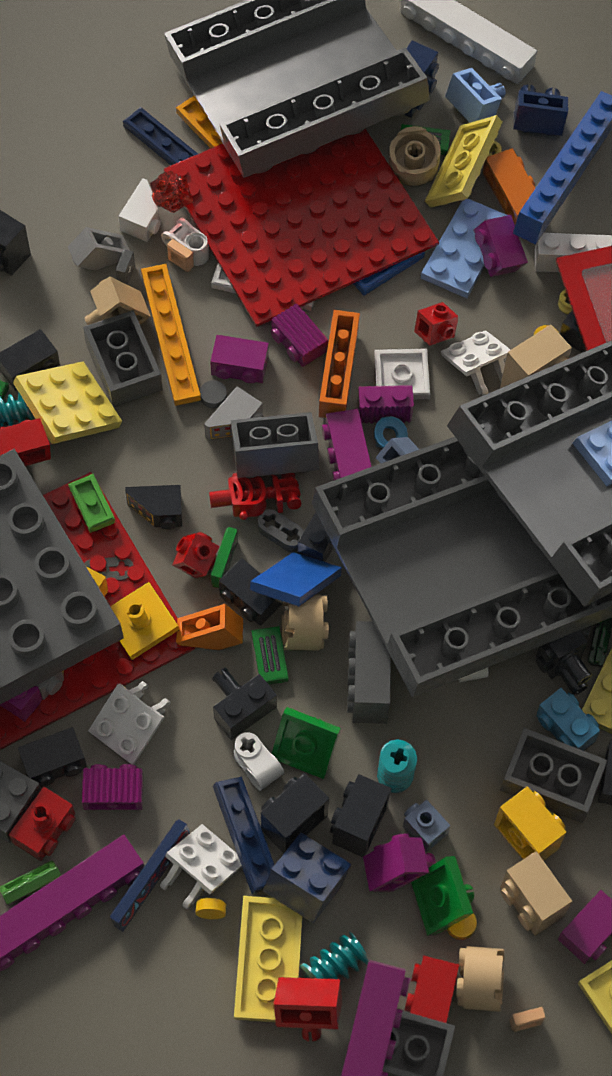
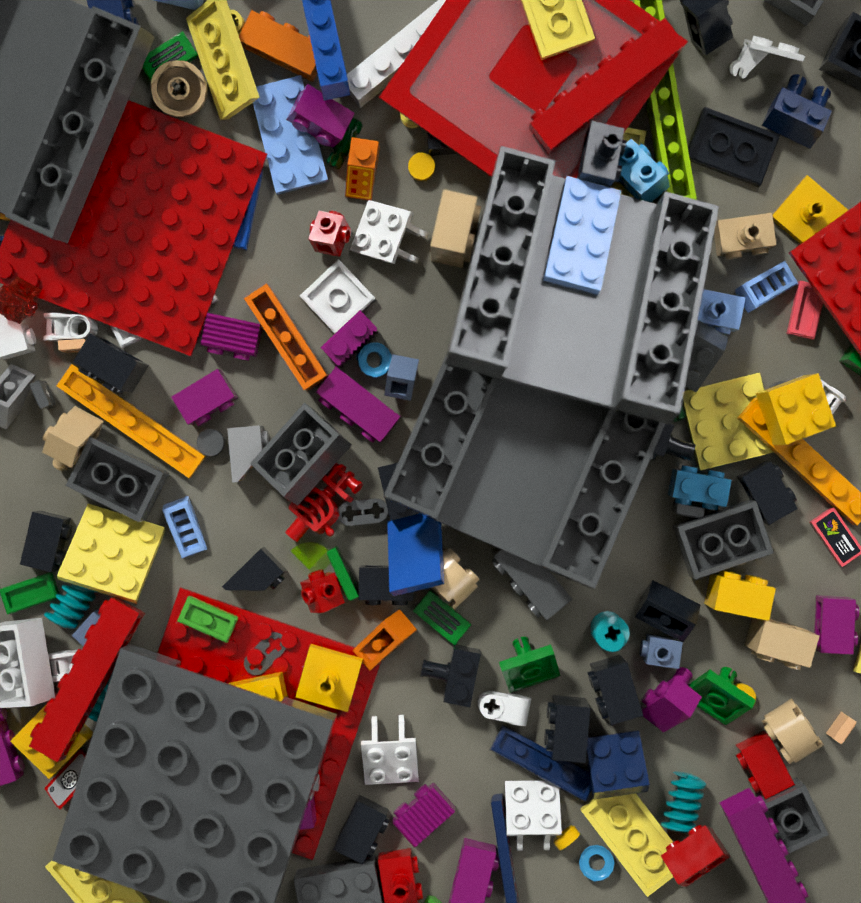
camera: 40 degrees left, 25 degrees up
none -> black brick [73,334,149,394]
none -> light blue slope [162,496,207,558]
none -> clear neon green tile [290,542,329,569]
none -> dark green axle [327,118,363,169]
none -> orange slope [345,137,380,201]
none -> dark azure piece [579,845,615,881]
none -> black brick [635,580,701,642]
none -> dark grey tile [672,502,705,518]

